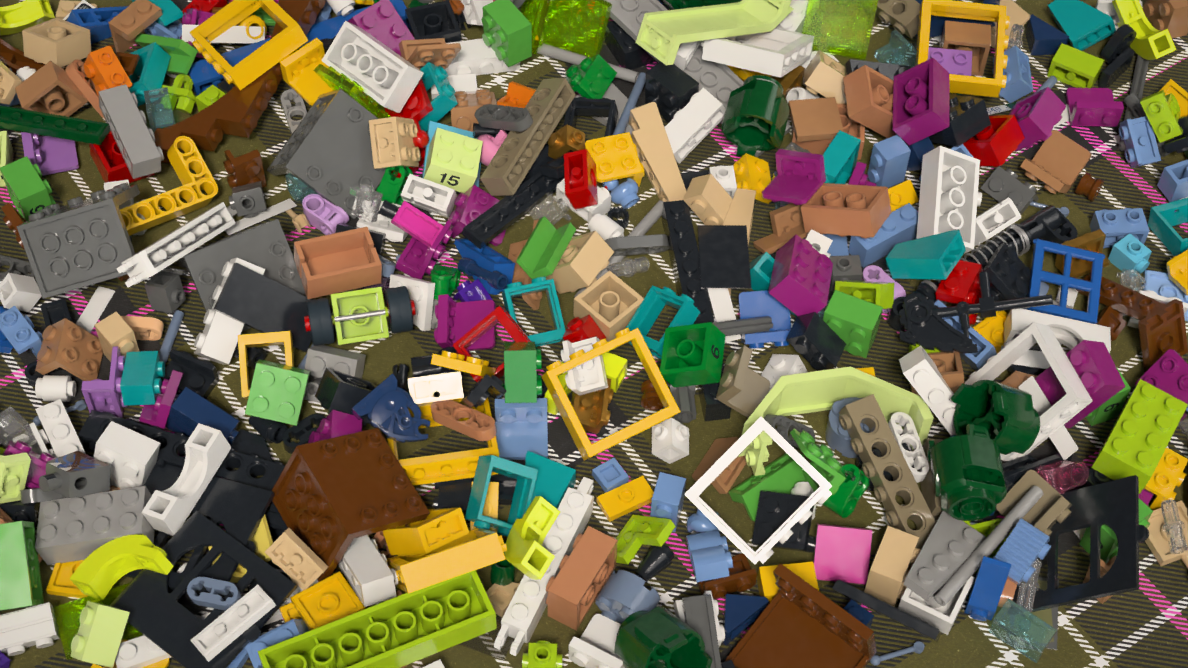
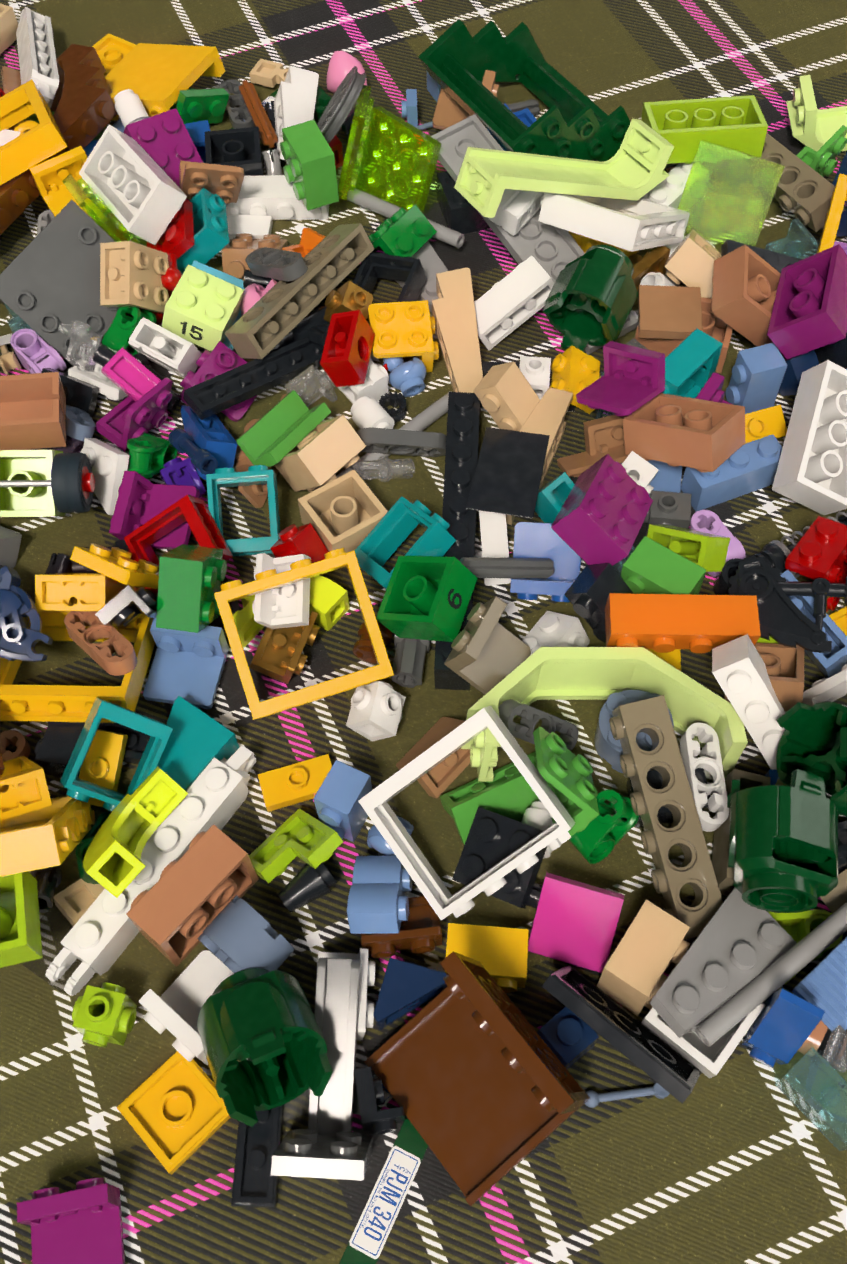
camera: 15 degrees right, 5 degrees up
medium blue plate [592,458,629,493] -> none
sand blue bar [613,72,646,135] -> none
black brick [645,61,699,123] -> none
teal slope [886,230,966,280] -> none
none -> light grey pin [262,149,283,175]
none -> orange brick [605,593,761,653]

